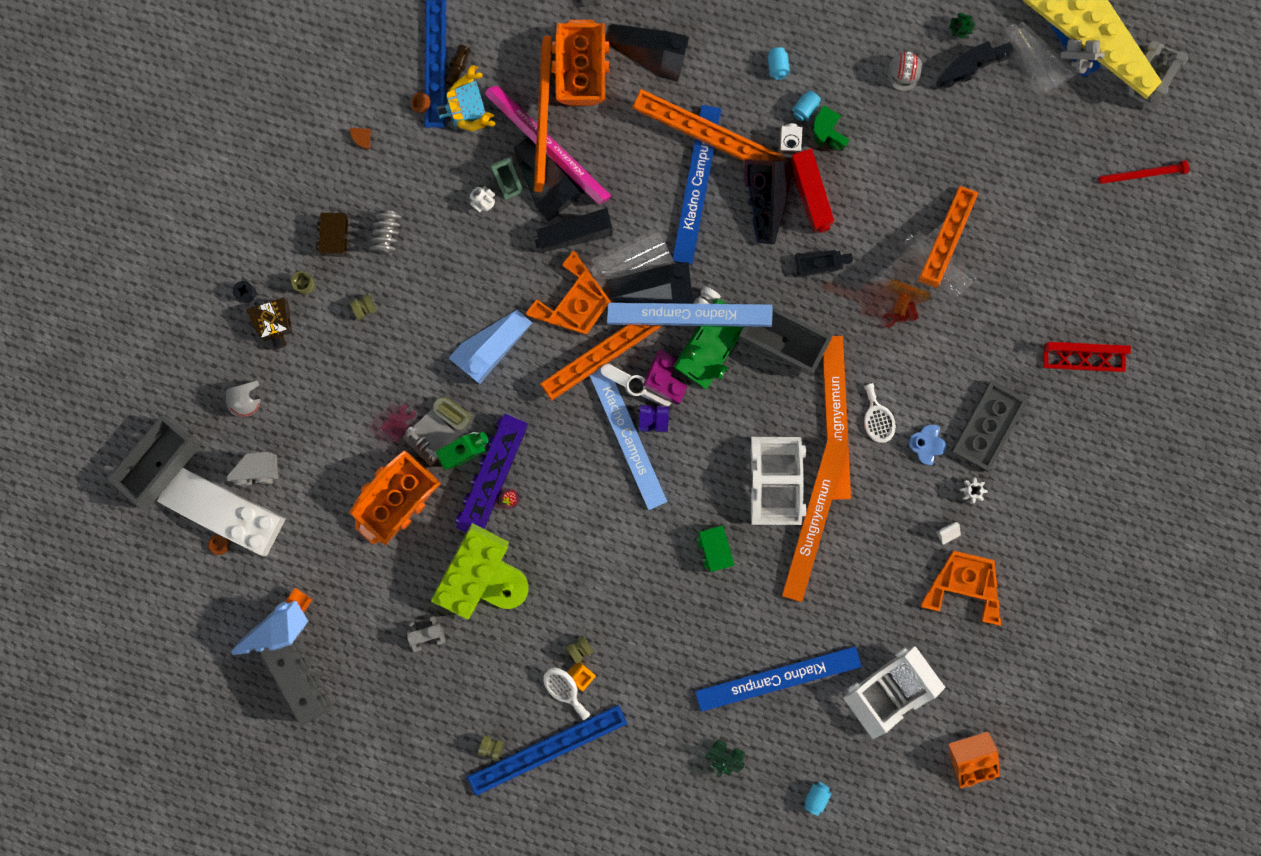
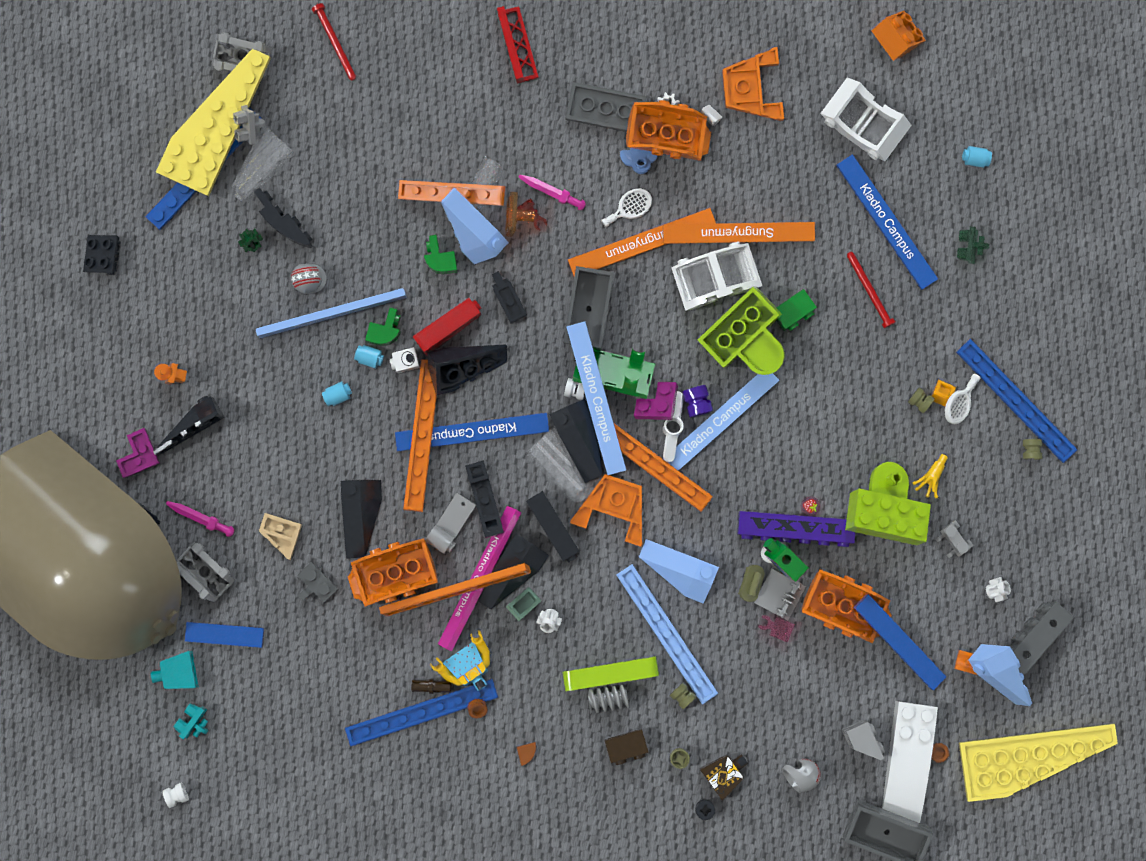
camera: 105 degrees left, 0 degrees up
none -> light blue tile [256,288,407,338]
none -> green brick [424,235,458,275]
none -> light grey door [425,493,476,554]
none -> light blue wedge [441,188,509,264]
none -> black slope [465,460,504,538]
none -> dark pink sword [519,175,586,210]
none -> lime beam [562,656,659,691]
none -> light blue tile [617,564,718,704]
none -> orange slope [626,100,711,161]
none -> lime brick [698,287,785,375]
none -> red bar [847,252,895,329]
none -> blue tile [853,594,946,690]
none -> yellow piece [913,454,948,498]
none -> light yellow wing [959,724,1118,802]
none -> white gear [986,577,1011,602]

